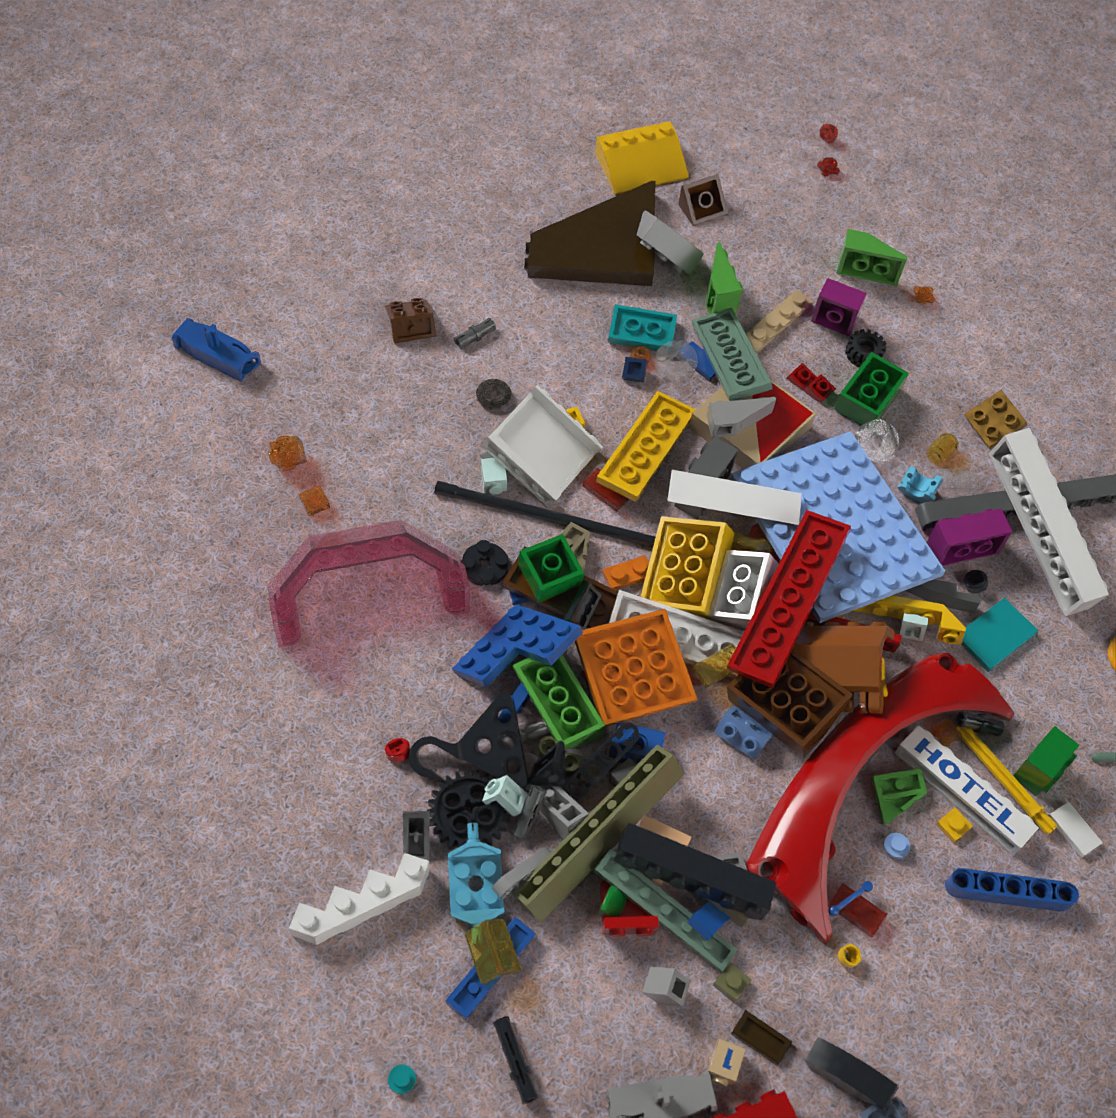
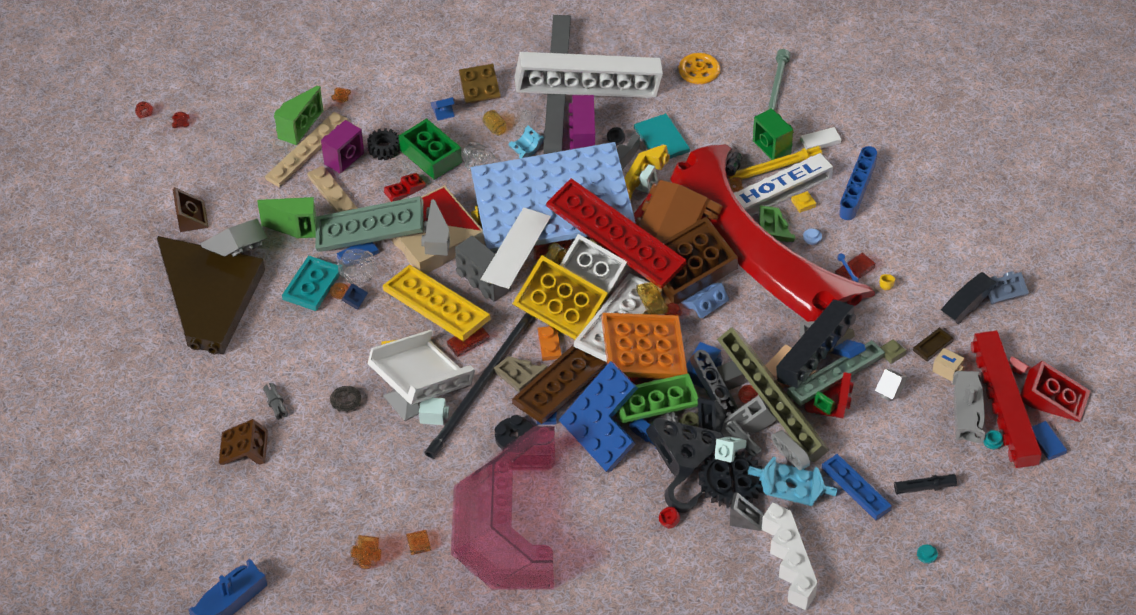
camera: 70 degrees left, 10 degrees down
clear yellow panel [465,919,521,984] -> none
green brick [518,534,584,603] -> none
black plate [563,581,602,630] -> none
yellow slope [595,121,689,195] -> none
none -> tan plate [265,112,348,187]
none -> blue slope [430,97,455,121]
none -> clear red plate [663,302,682,316]

